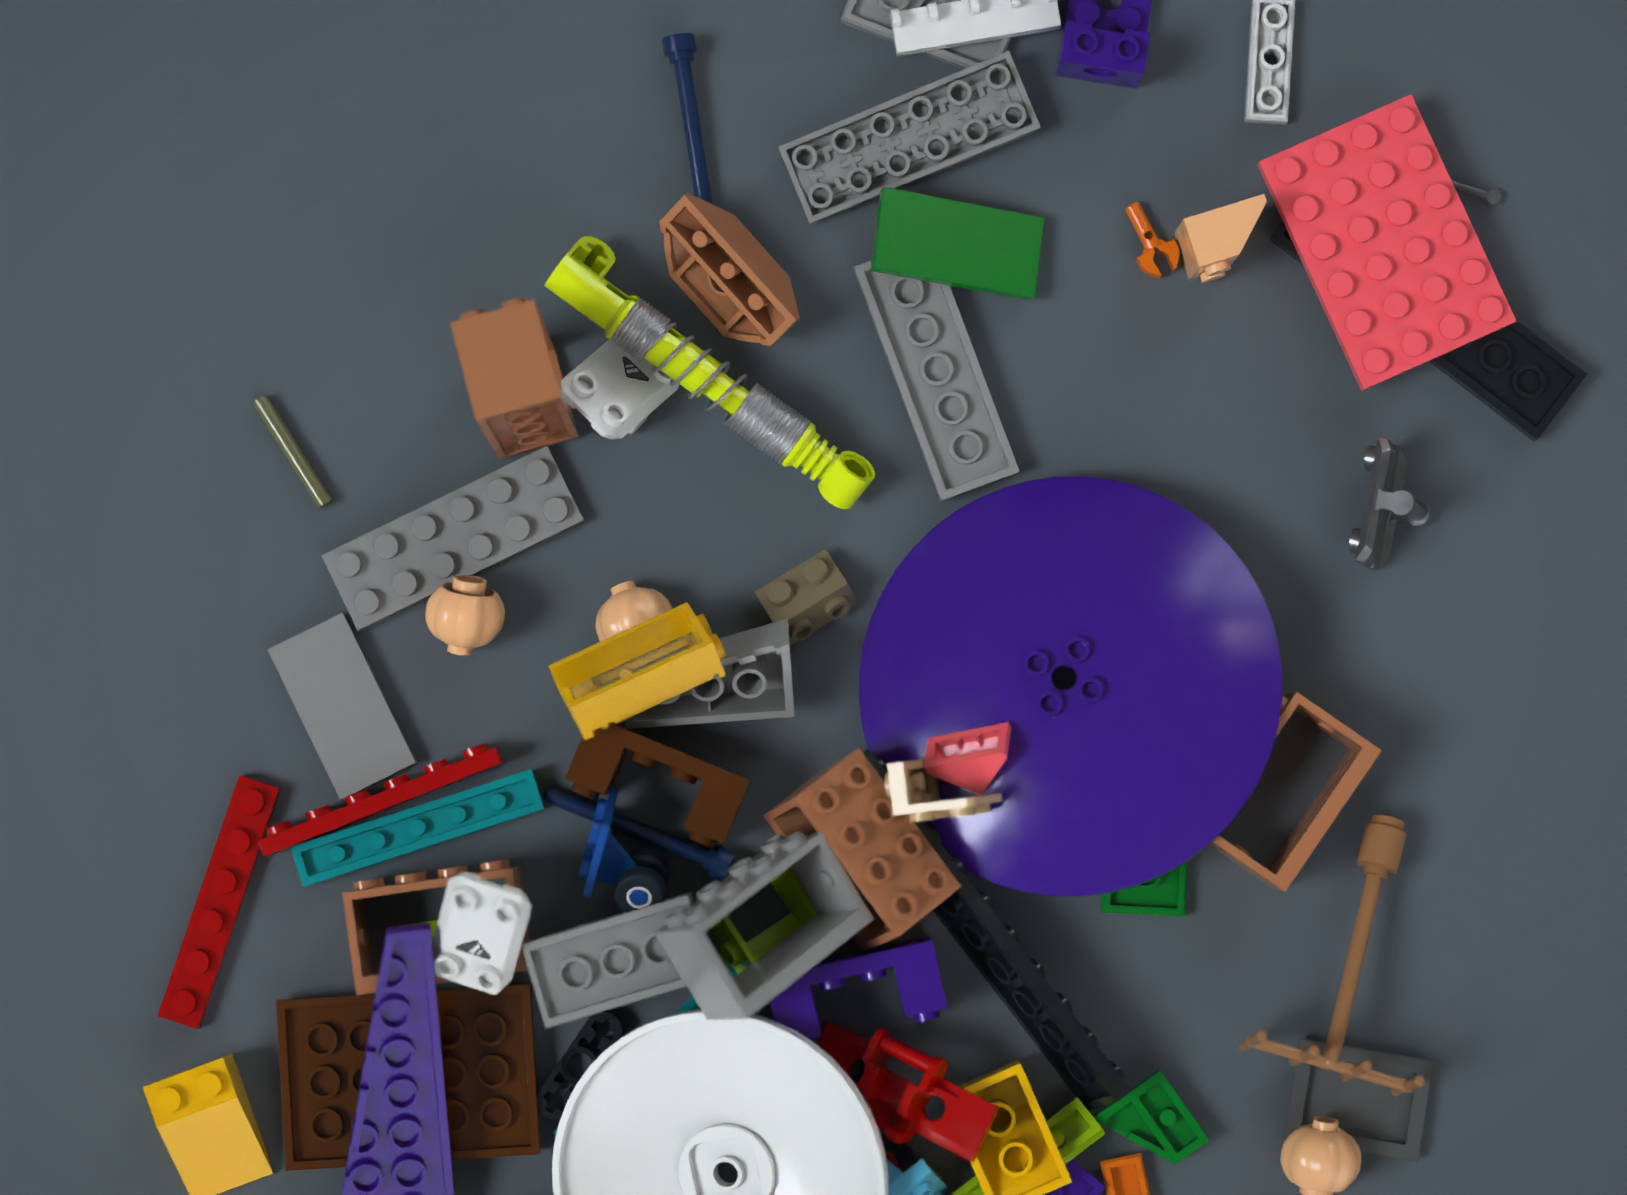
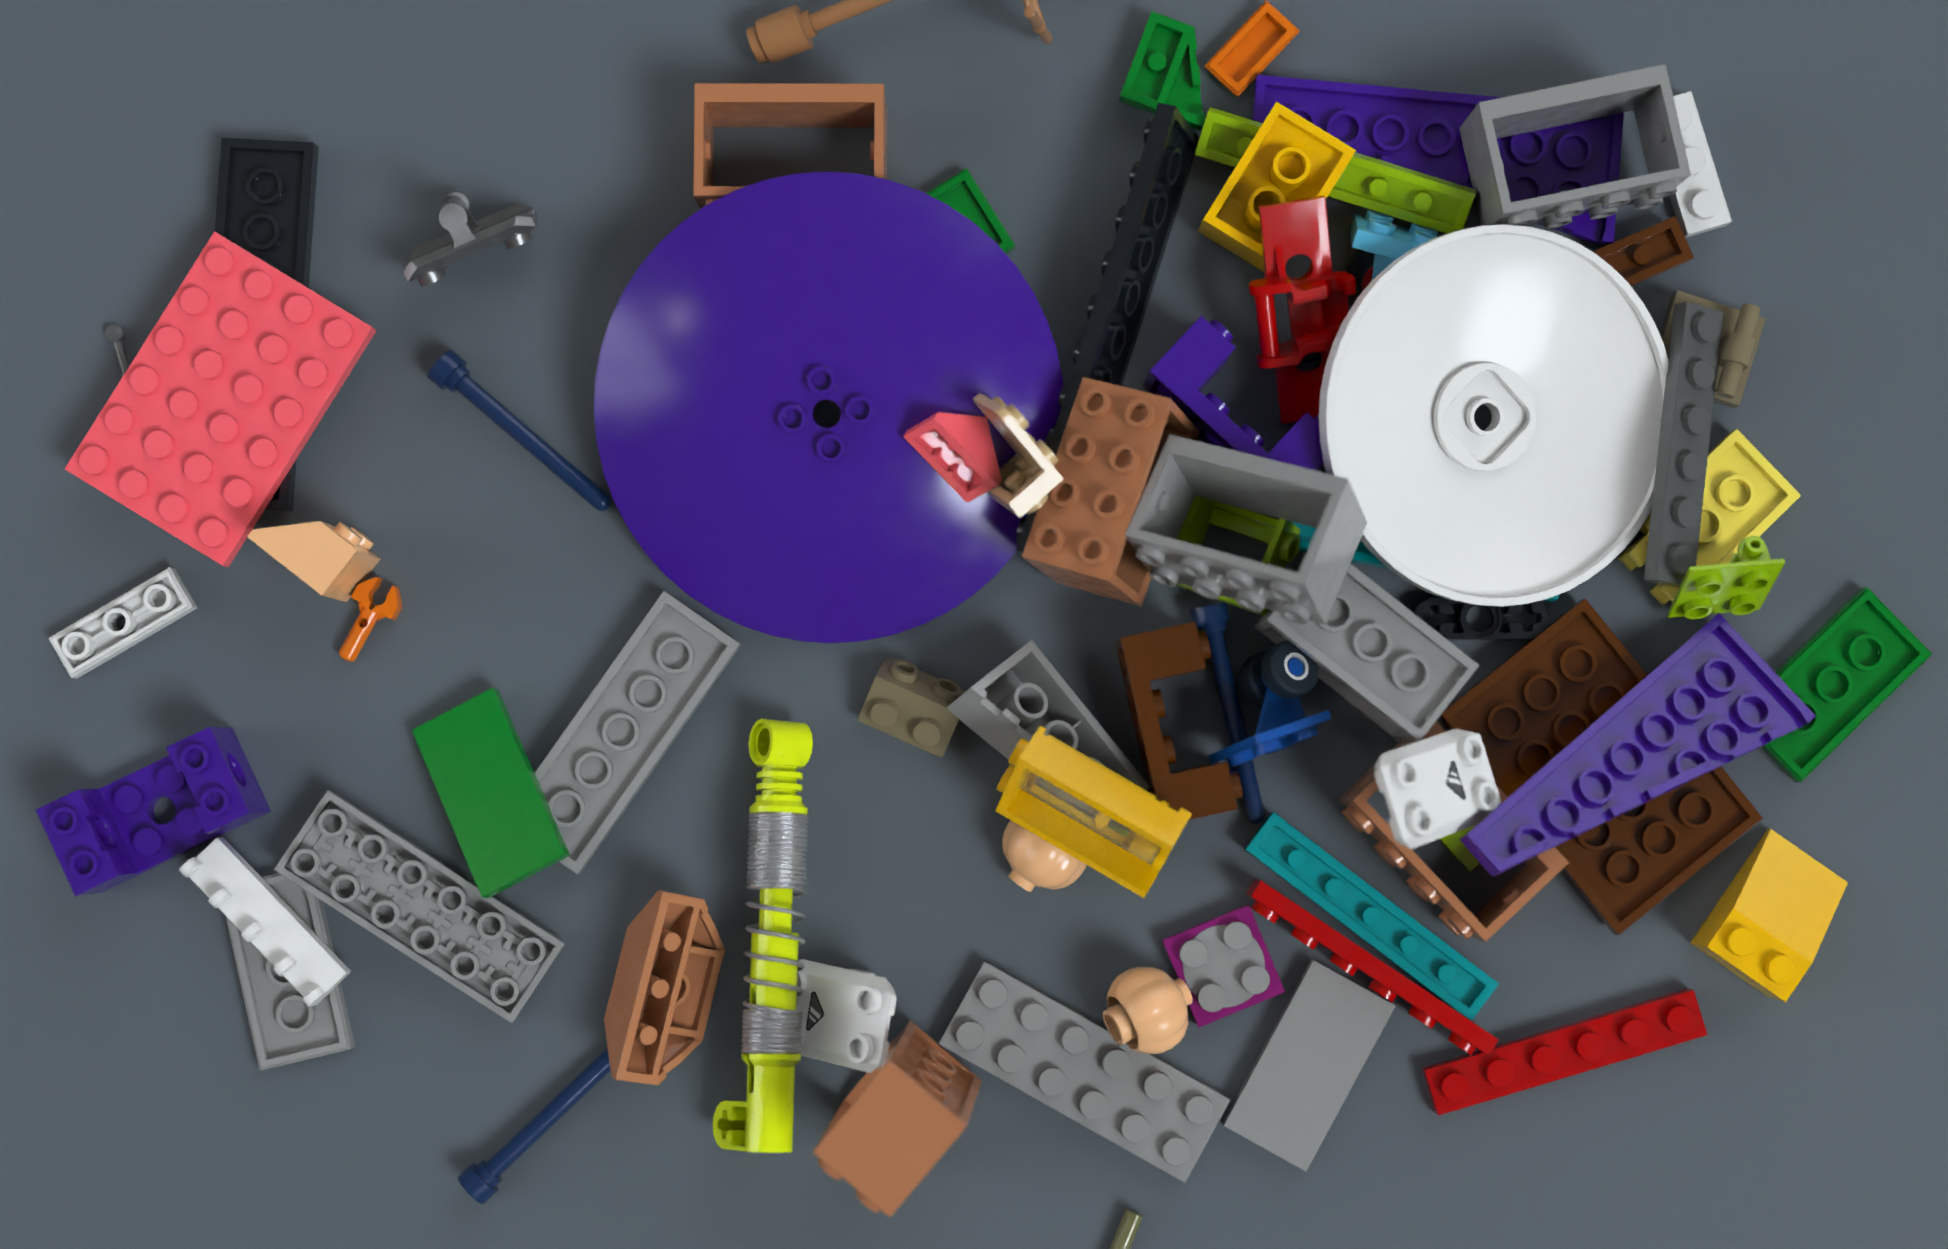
camera: 125 degrees left, 0 degrees up
none -> dark blue piece [427,350,611,511]
none -> light grey piece [1161,904,1285,1028]

